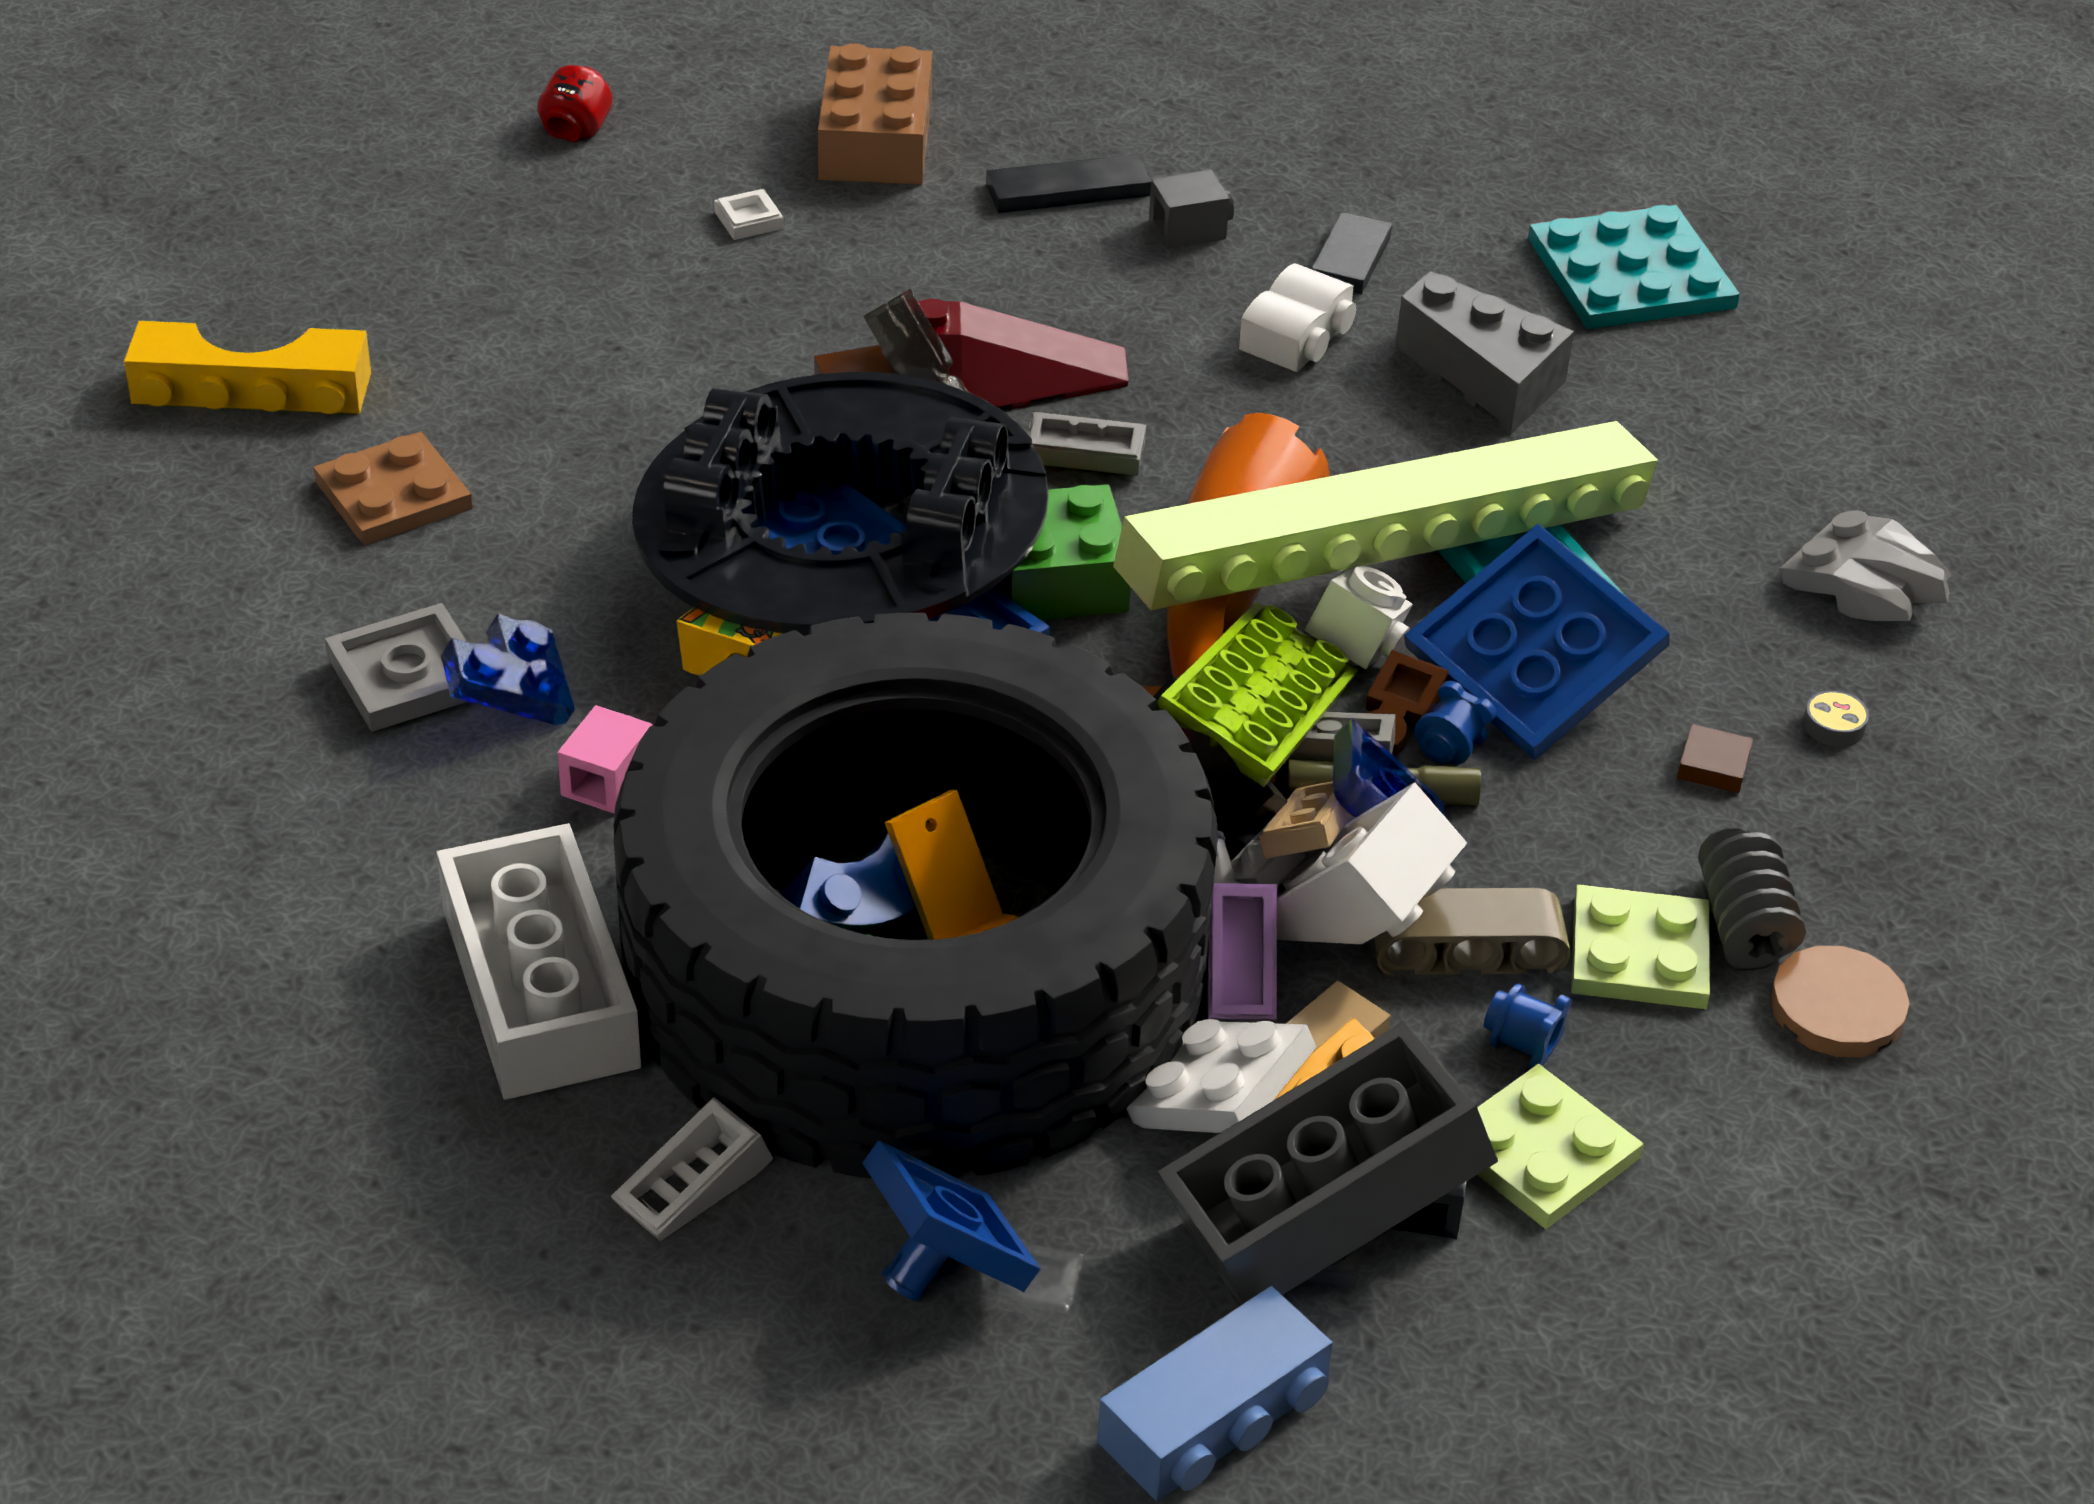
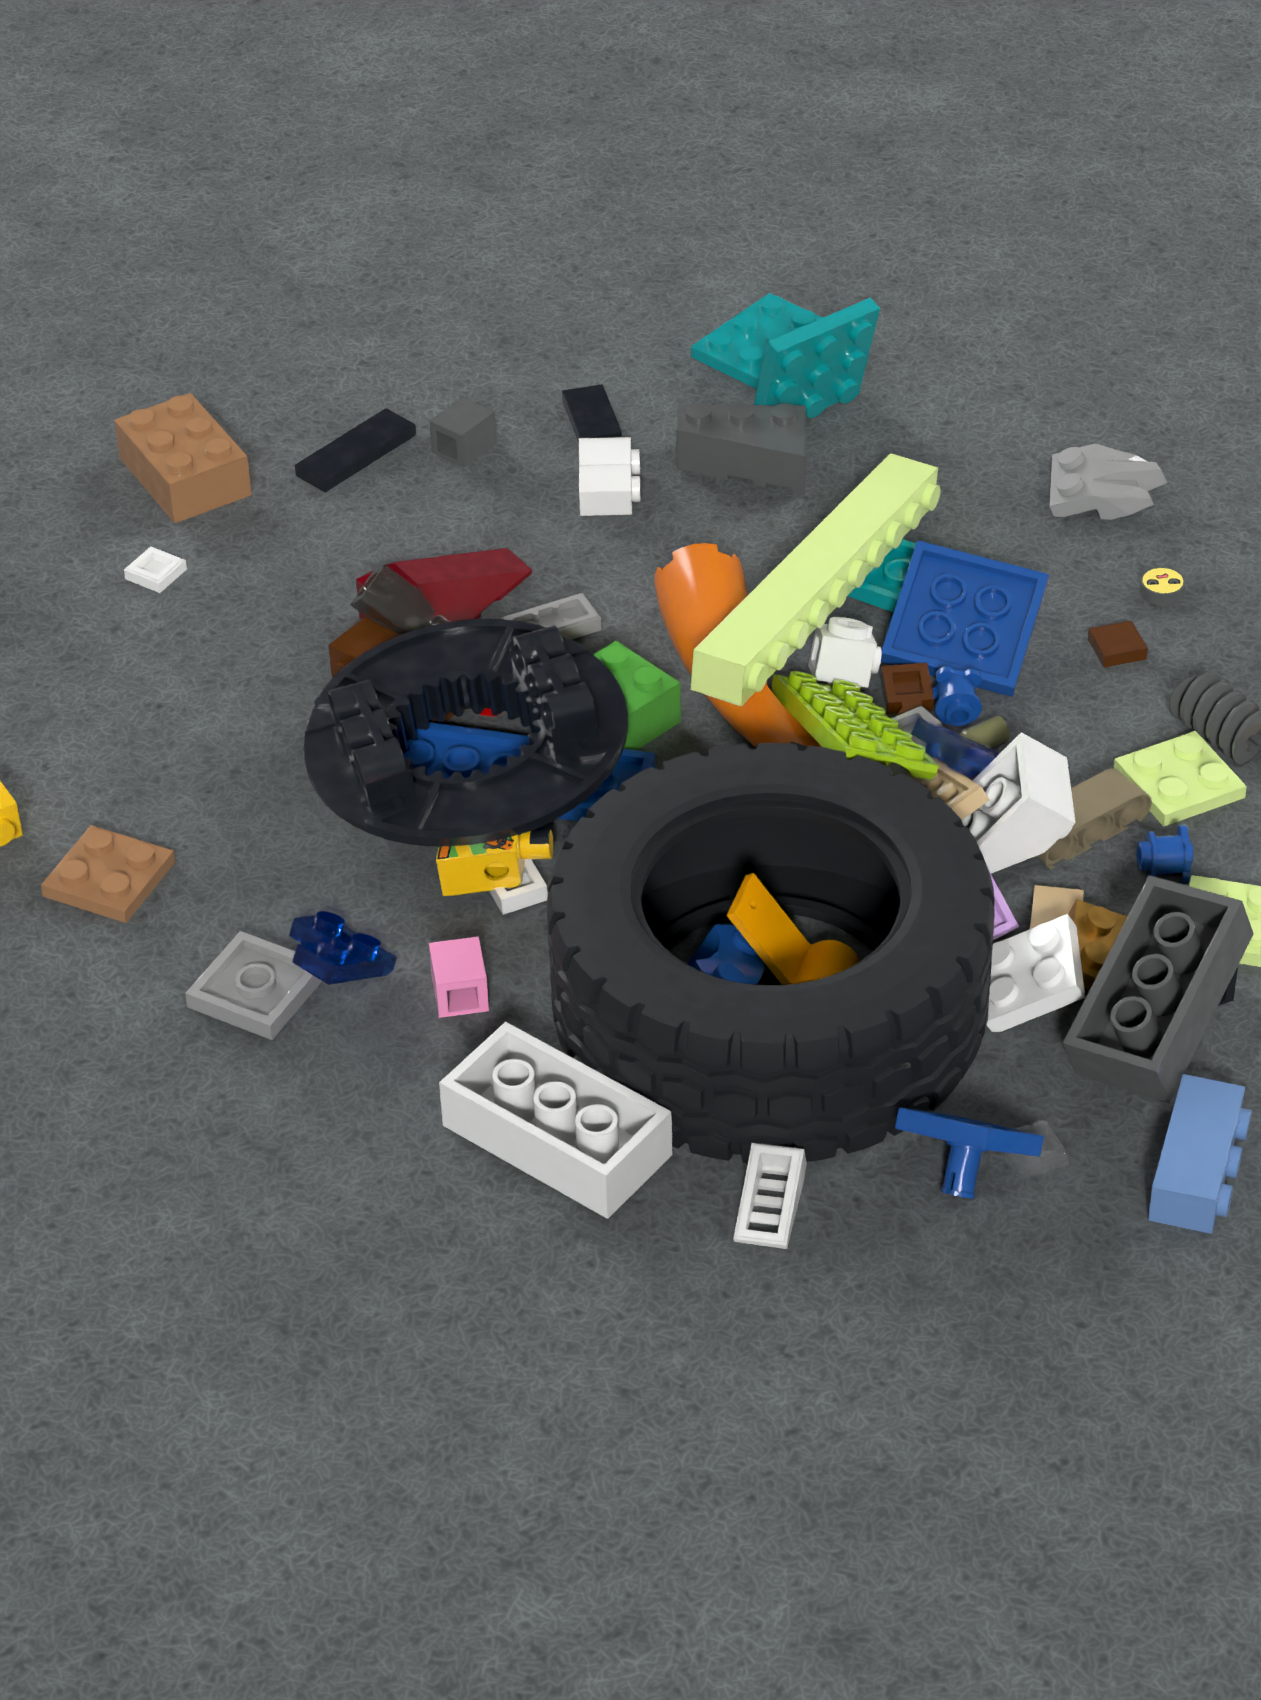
camera: 30 degrees left, 0 degrees up
none -> teal plate [754,297,881,418]

